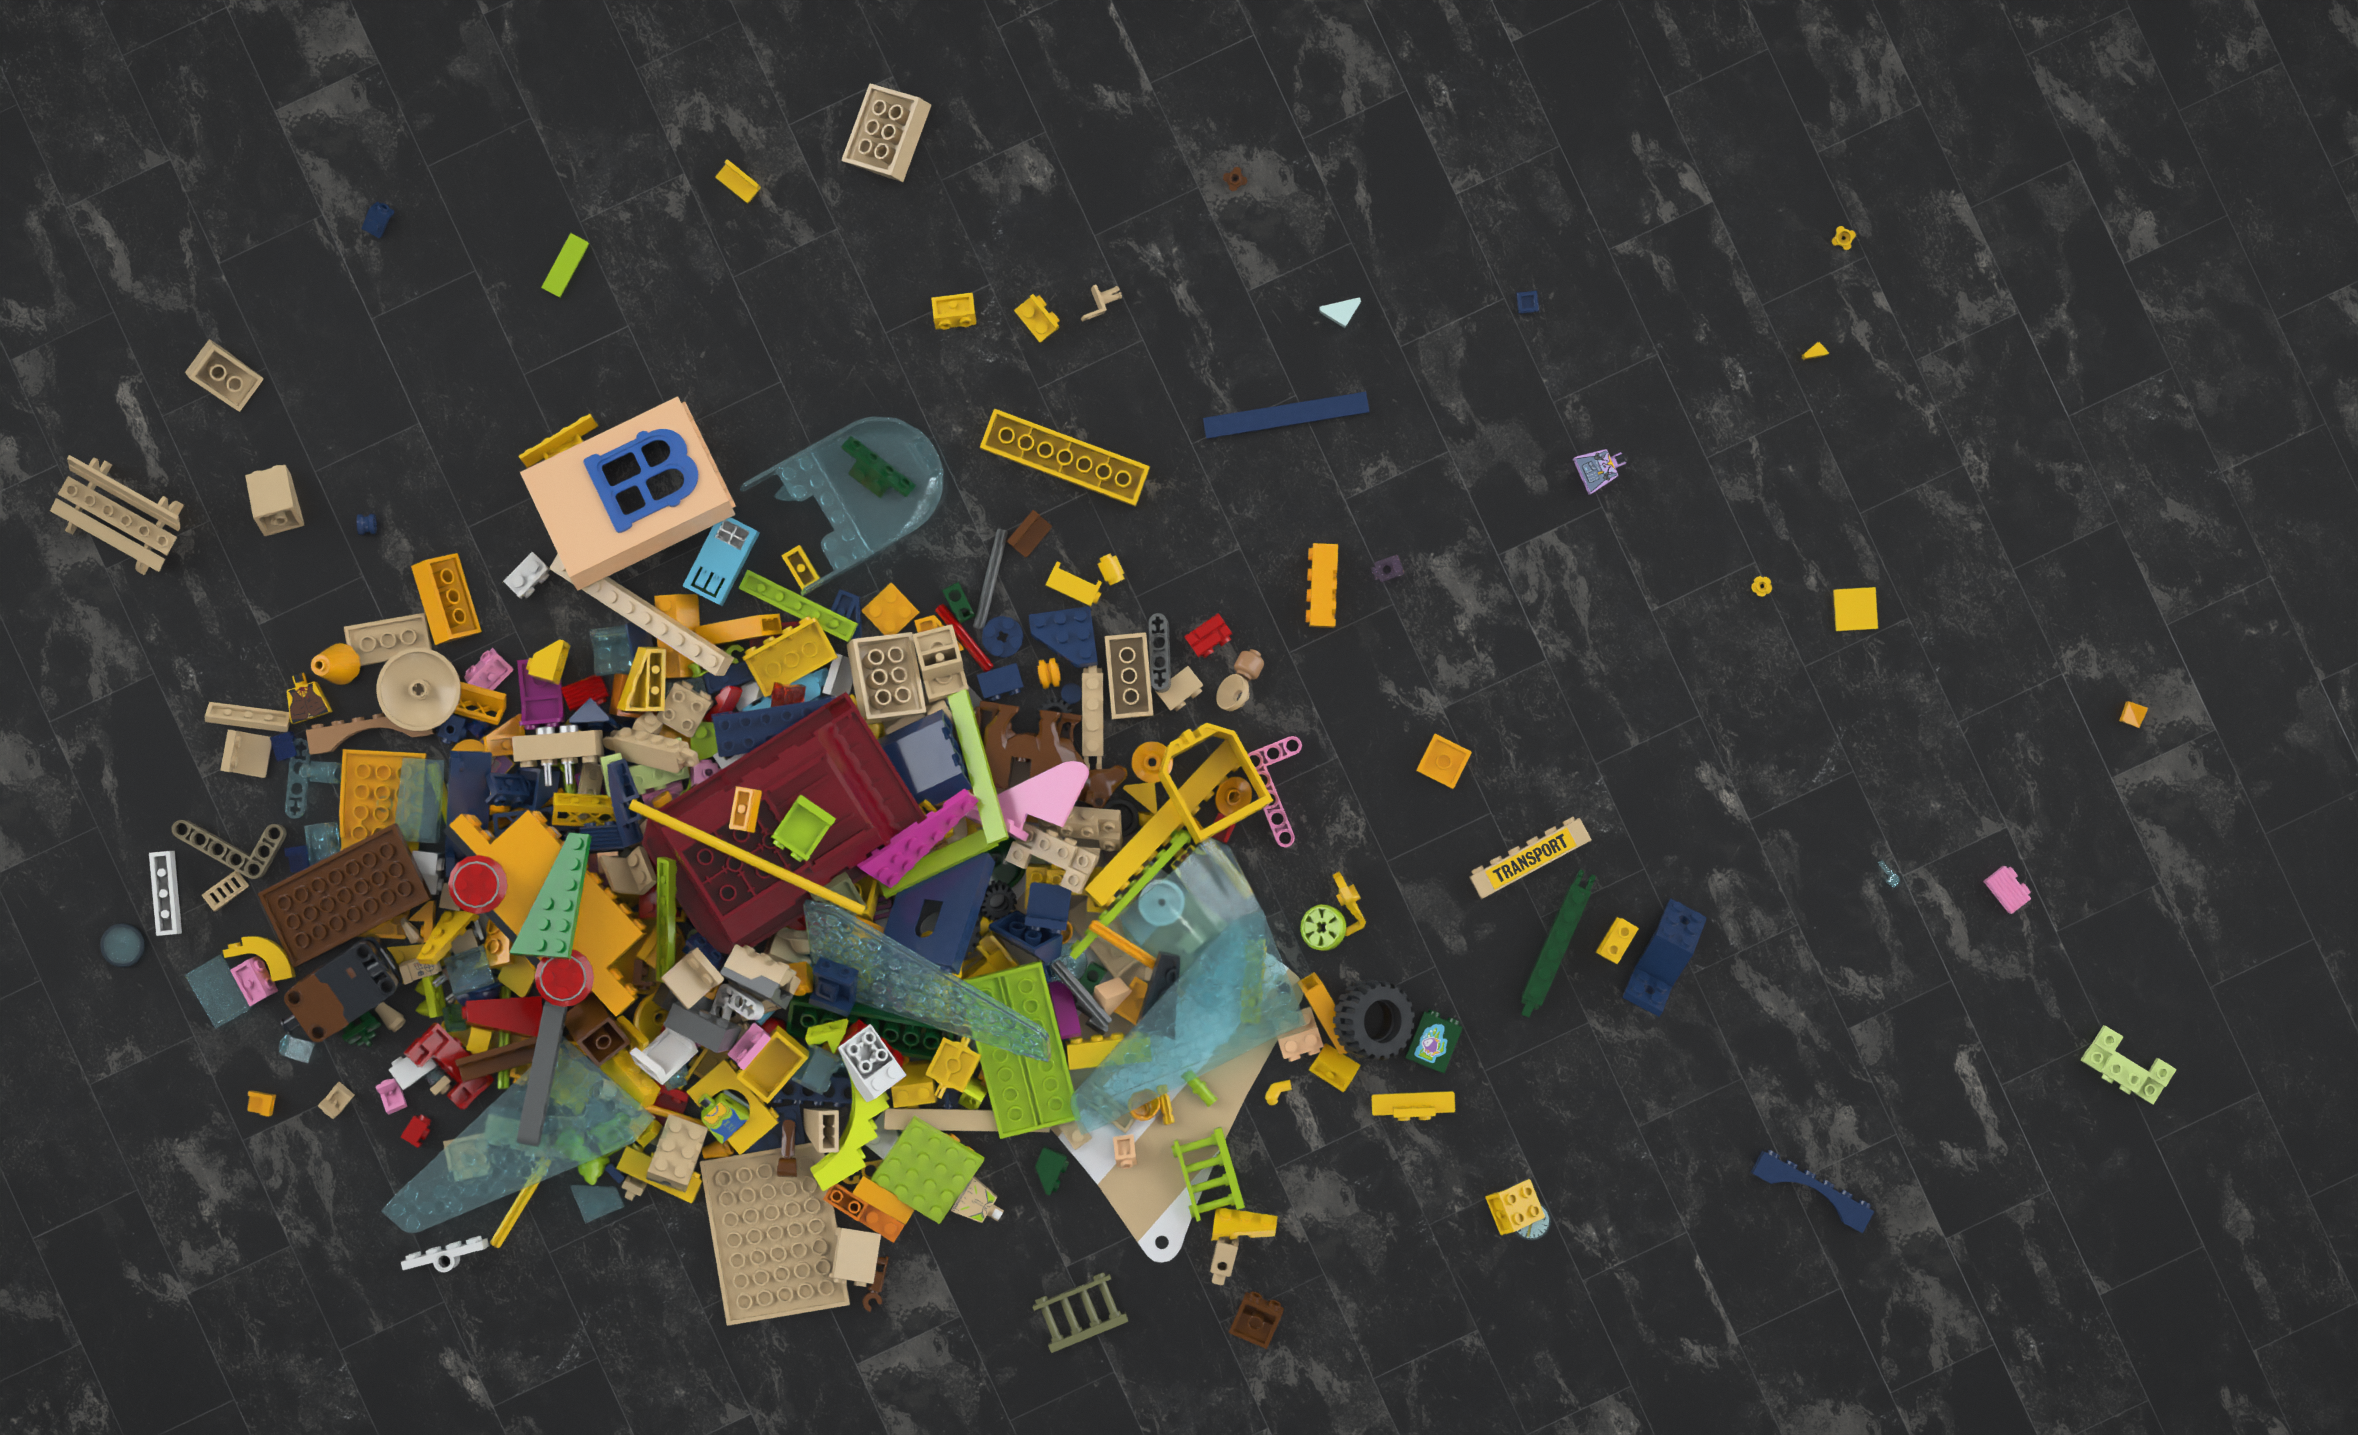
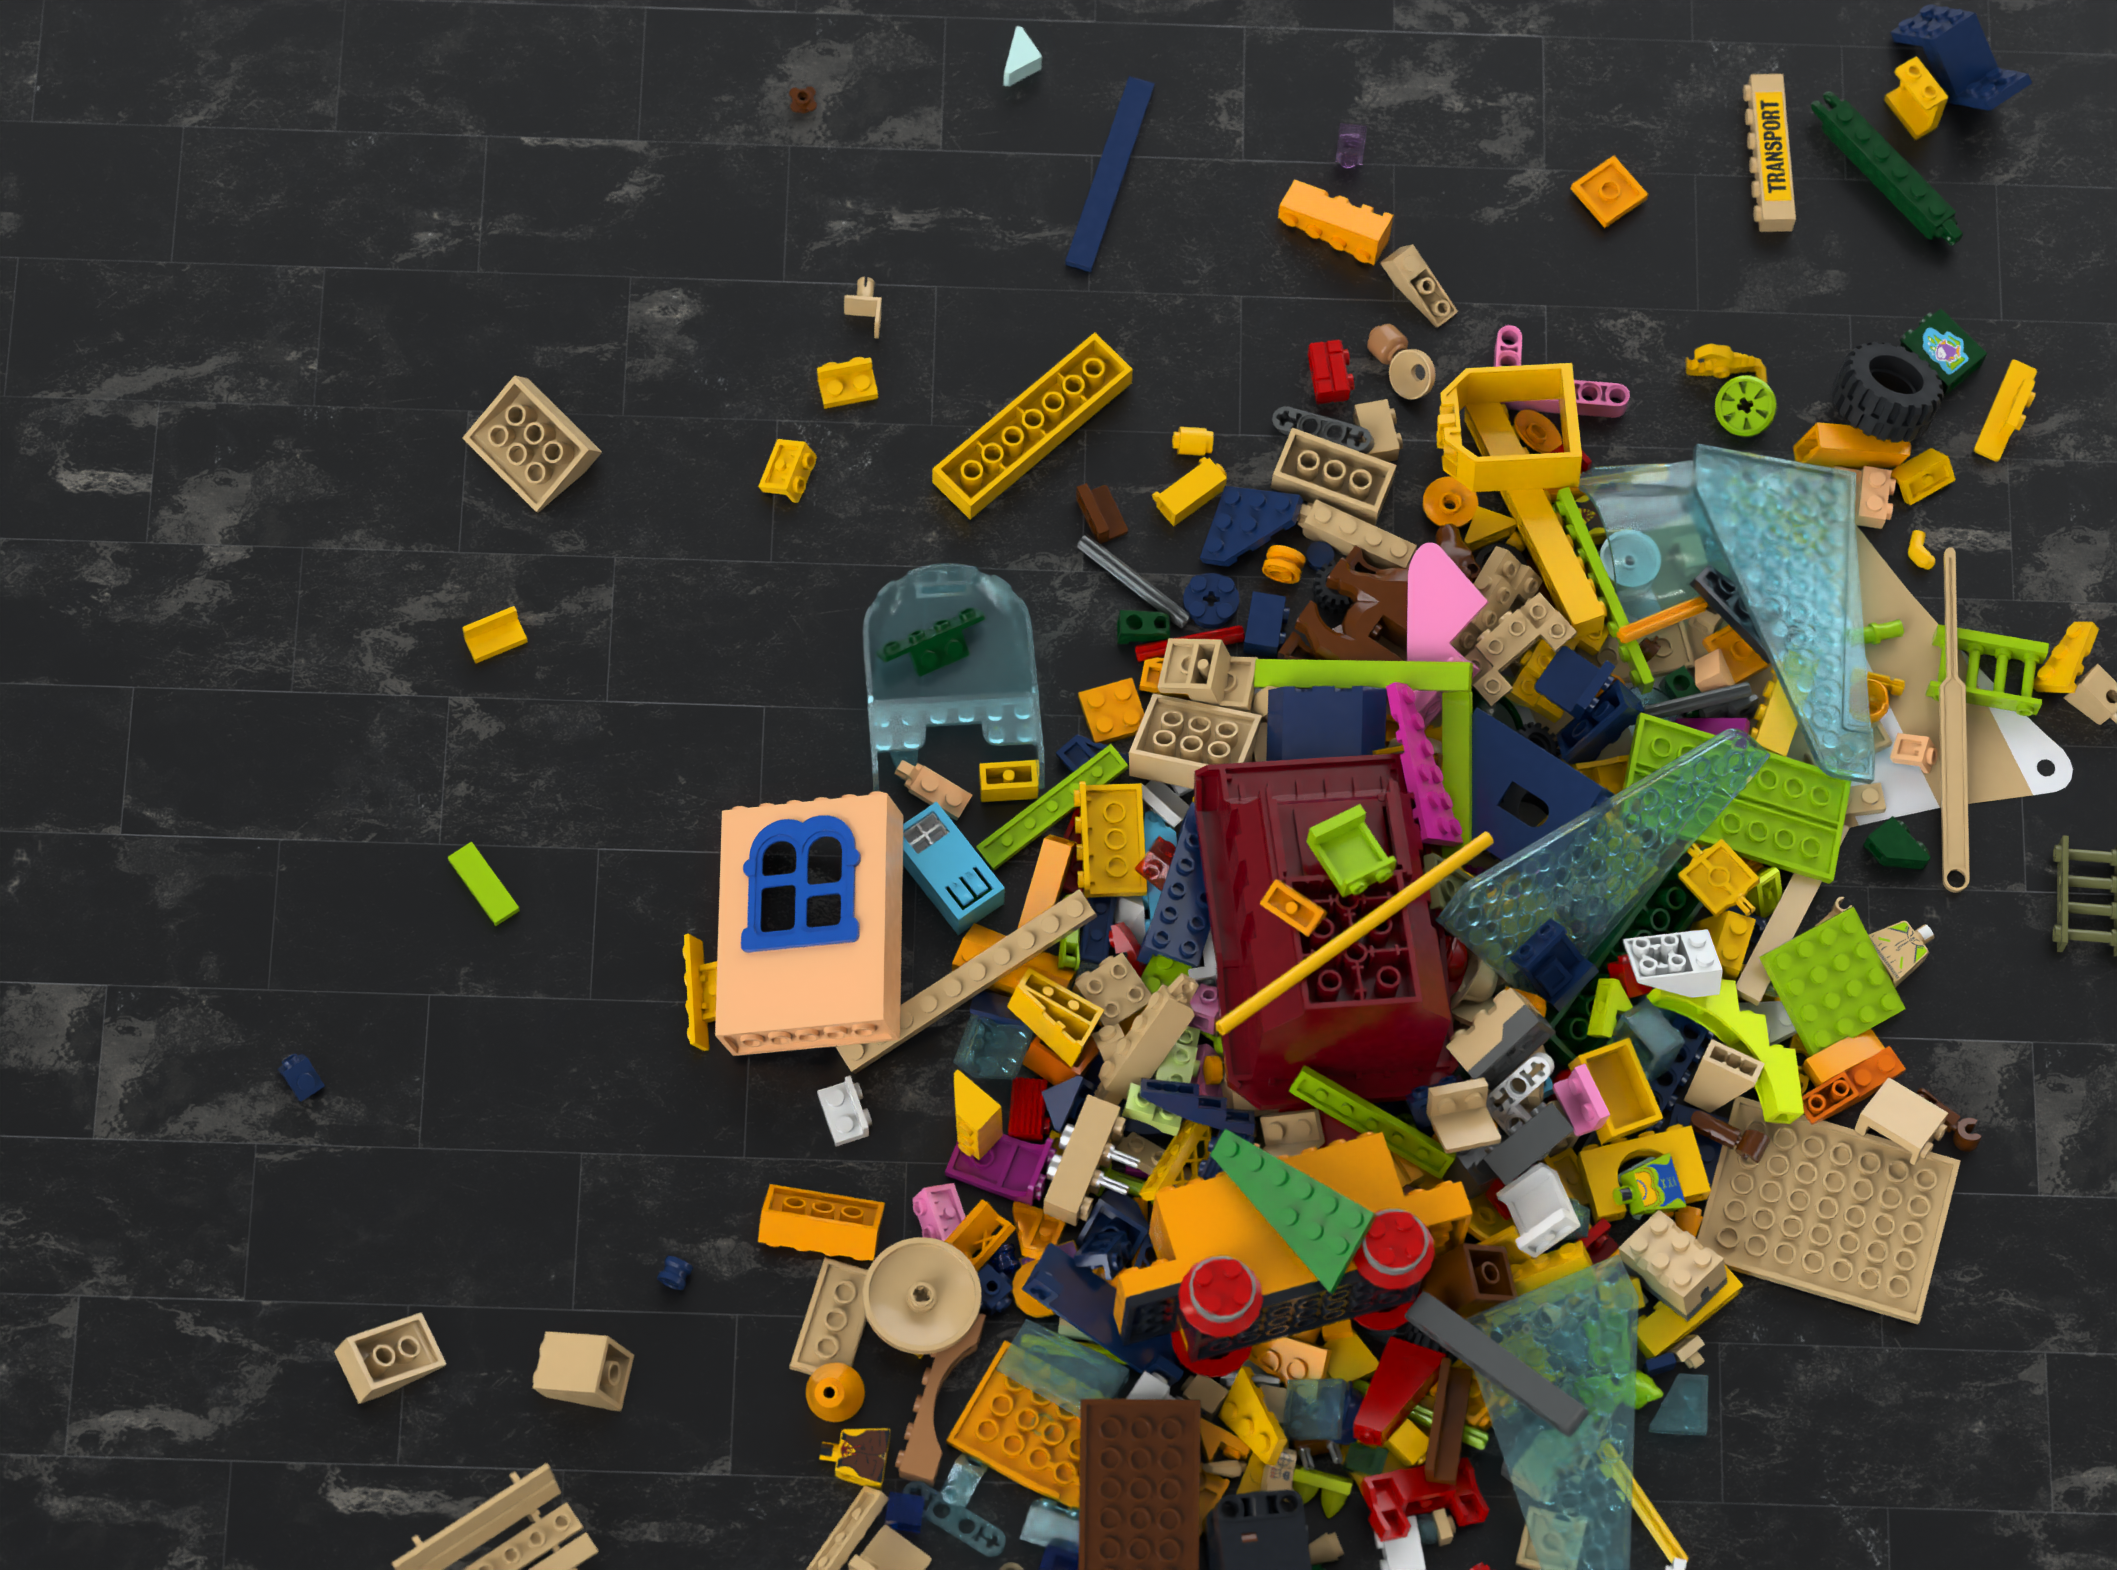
camera: 70 degrees left, 20 degrees down
none -> light nougat hinge [894,760,972,820]
none -> tan slope [1380,245,1458,328]
none -> reddish brown plate [1639,635,1661,662]
none -> tan hand [1815,897,1852,926]
none -> tan piece [1939,548,1970,893]

